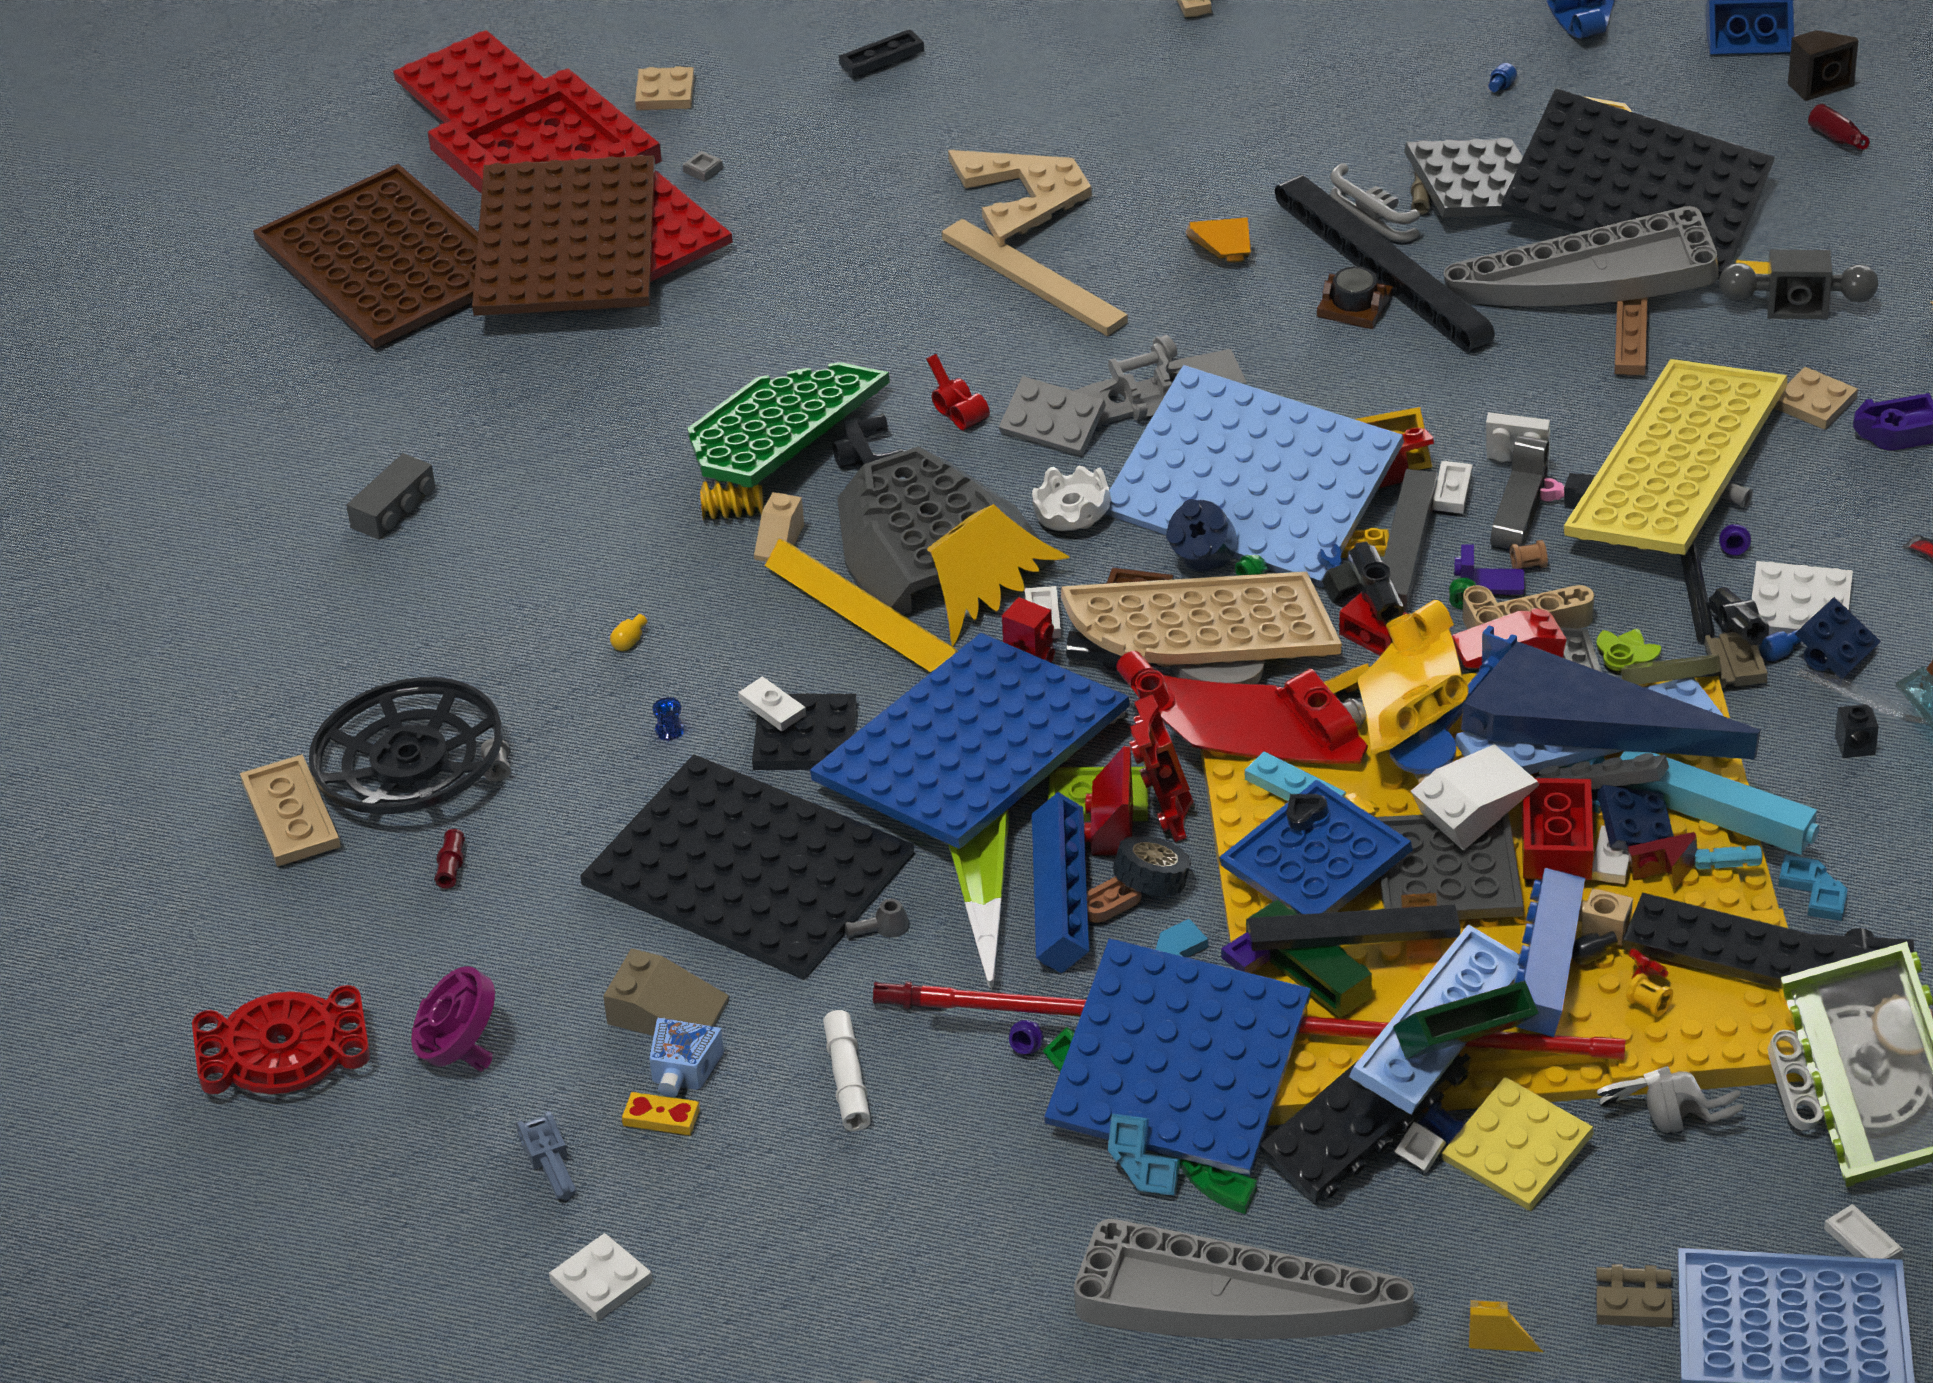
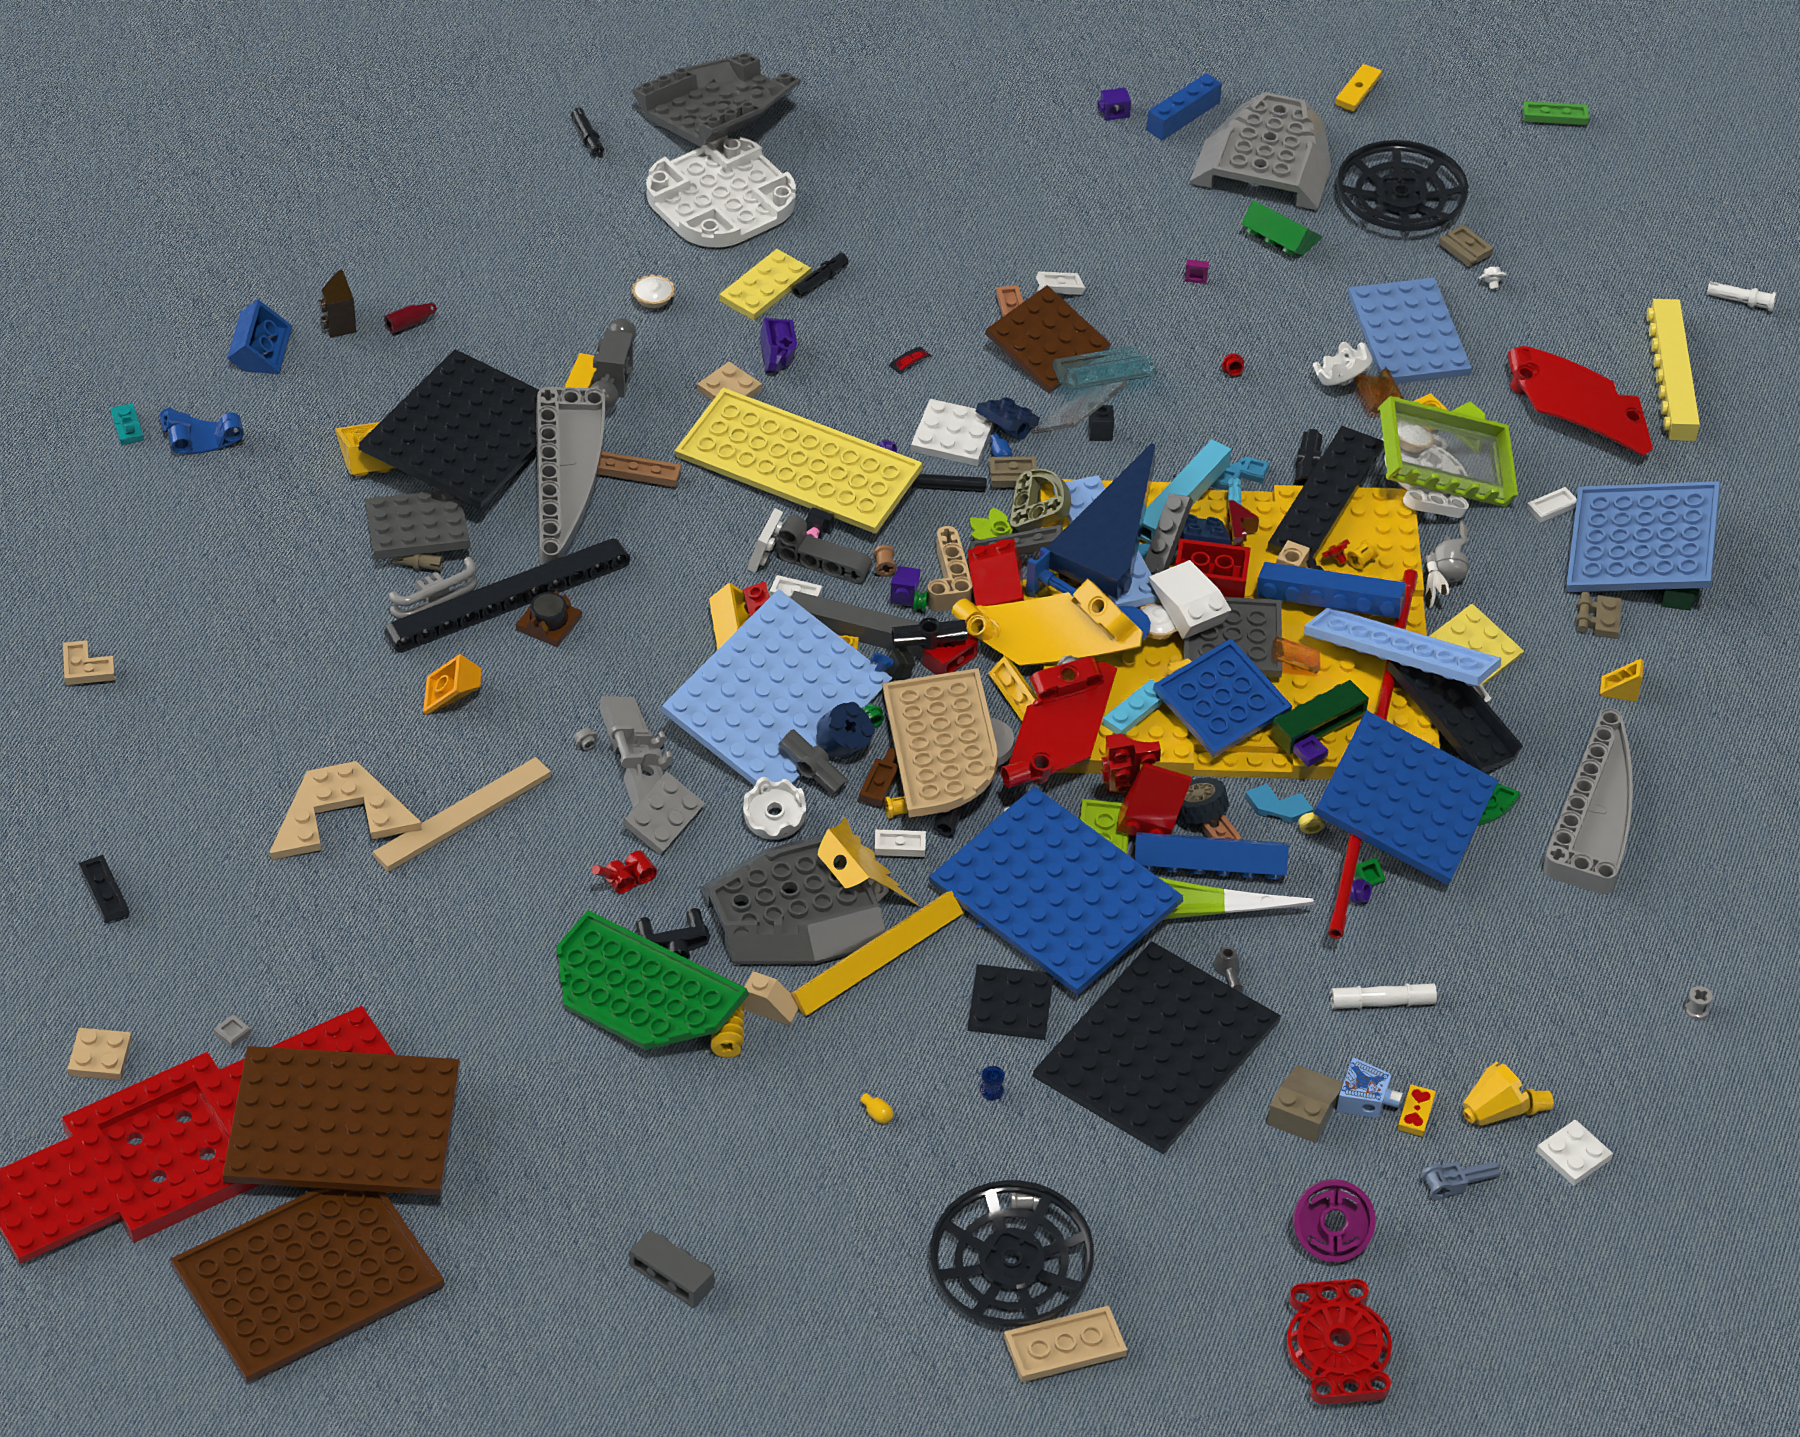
camera: 90 degrees left, 5 degrees up
dark red pin [434,829,465,889] -> none
white plate [738,676,806,731] -> none
dark red pin [873,981,942,1009] -> none
red brick [1002,597,1055,663] -> none
dark azure tile [1108,1114,1180,1196] -> none
black tile [1247,904,1461,951] -> none
black tile [1287,794,1329,831] -> none
dark green brick [1393,981,1539,1060] -> none
blue cylinder [1488,63,1517,92] -> none
black piece [1709,587,1769,646] -> none
none -> dark grey piece [778,729,848,796]
none -> yellow cone [1463,1062,1530,1126]
none -> yellow piece [1522,1089,1553,1115]

